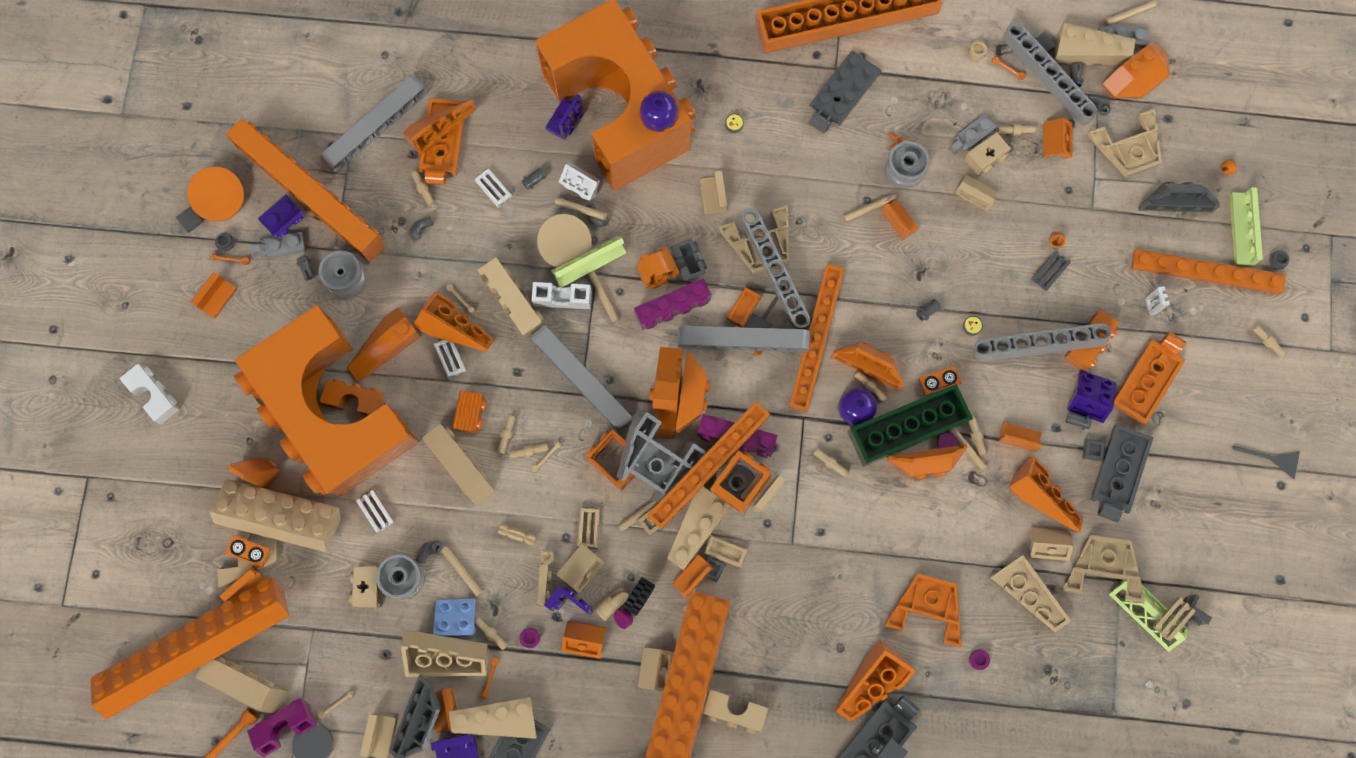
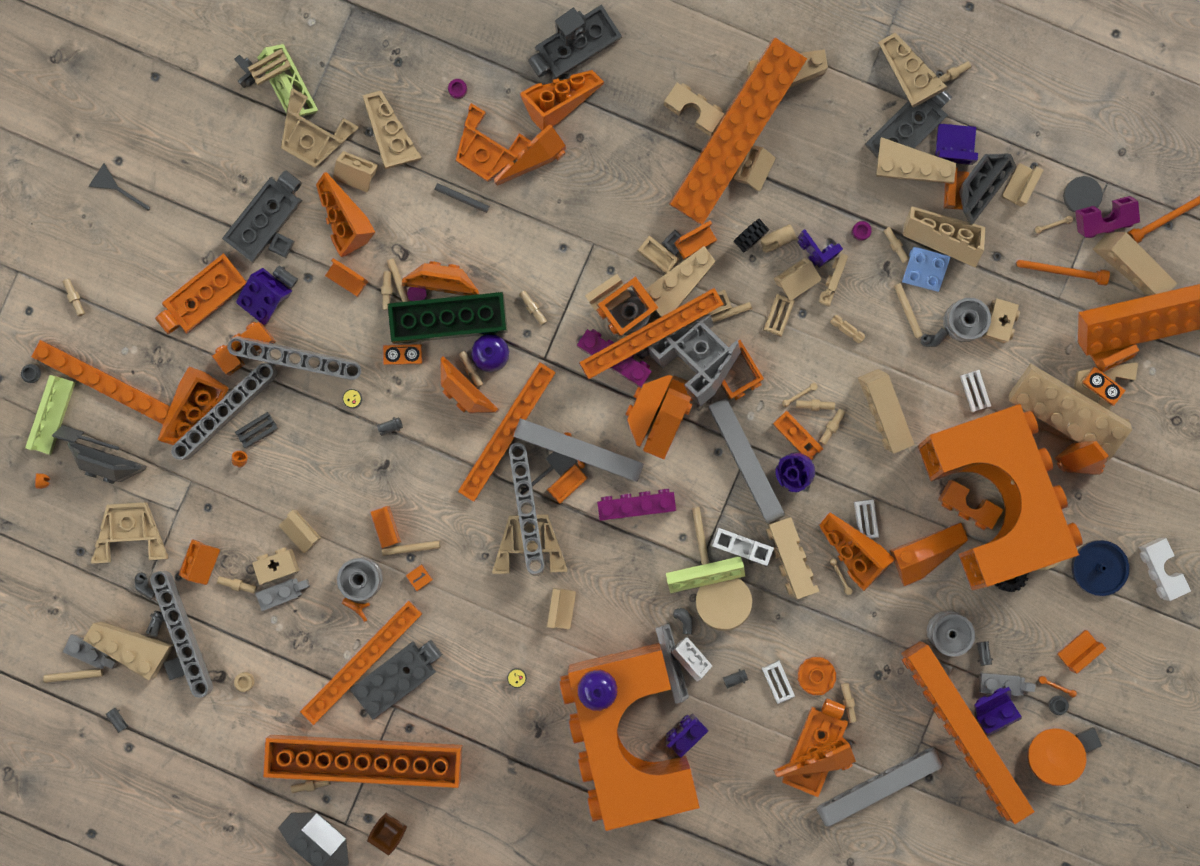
camera: 160 degrees left, 10 degrees up
dark grey arm [409,216,434,240] -> none
orange brick [452,390,487,434] -> none
orange hinge [480,658,499,699] -> none
tan bar [555,197,607,220] -> none
orange panel [561,621,606,659] -> none
magenta tile [614,608,633,629] -> none
orange brick [636,247,680,289] -> none
dark grey cylinder [671,238,707,281] -> none
orange hinge [992,56,1026,80] -> none
orange wedge [1102,42,1170,98] -> none
white tile [1145,286,1170,316] -> none
none -> dark grey piece [52,425,120,450]
none -> orange wedge [158,366,229,445]
none -> light grey beam [171,363,277,460]
none -> orange plate [300,601,423,725]
none -> orange tile [406,564,433,591]
none -> dark grey bar [435,183,490,213]
none -> orange wedge [494,124,566,186]
none -> light grey tile [655,623,689,704]
none -> orange plate [773,411,823,460]
none -> dark purple cylinder [775,453,815,492]
none -> orange tile [798,657,836,695]
none -> orange piece [1016,260,1110,286]
none -> dark blue piece [1071,540,1129,596]

